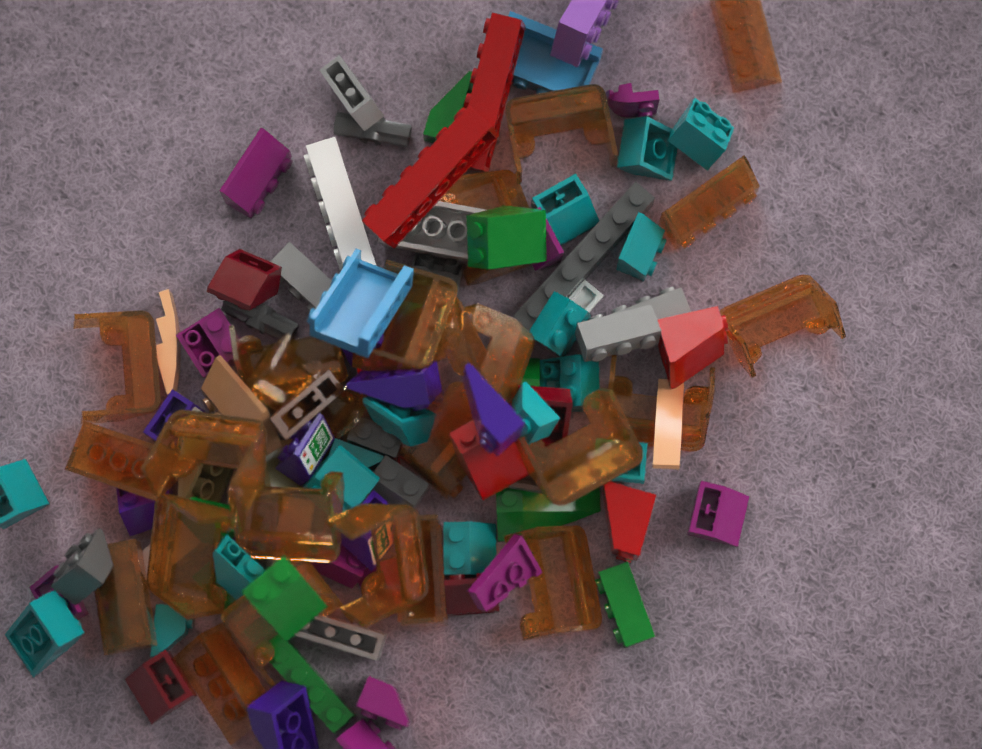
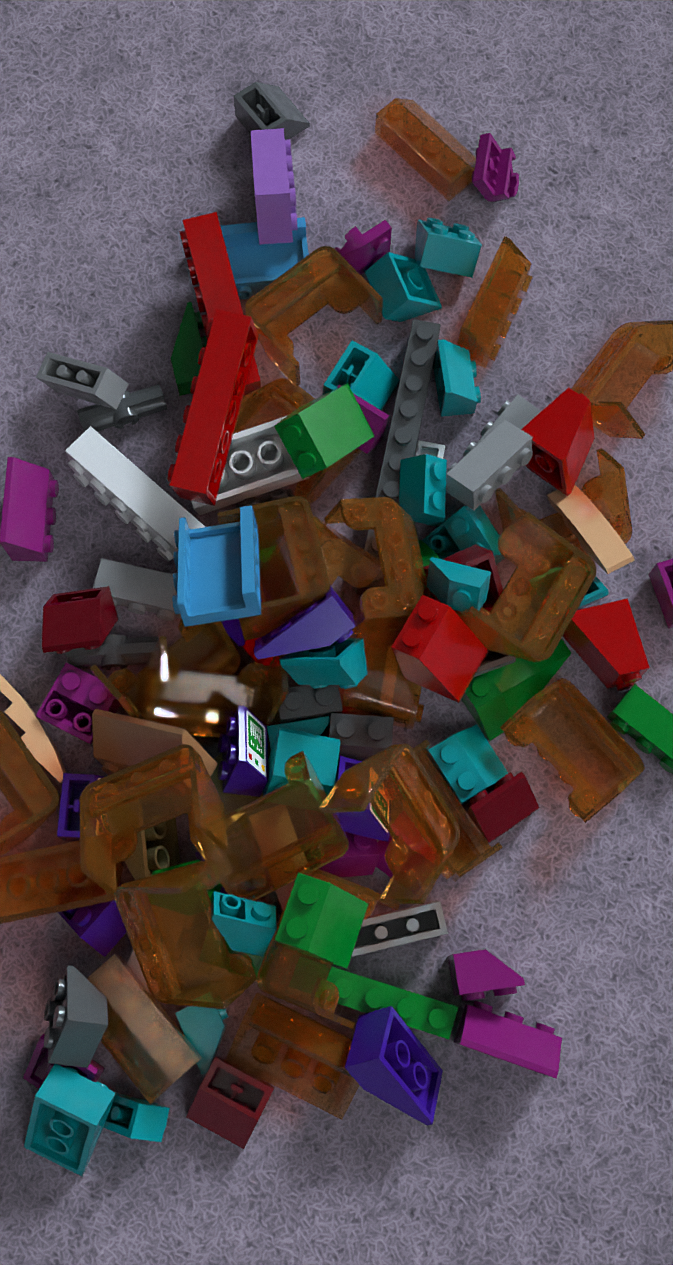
camera: 35 degrees left, 5 degrees down
reddish brown slope [269,370,345,440] -> none
dark purple slope [463,363,525,457] -> none
magenta wing [468,534,543,611] -> none
none -> teal slope [103,1093,170,1142]
none -> magenta slope [472,133,519,202]

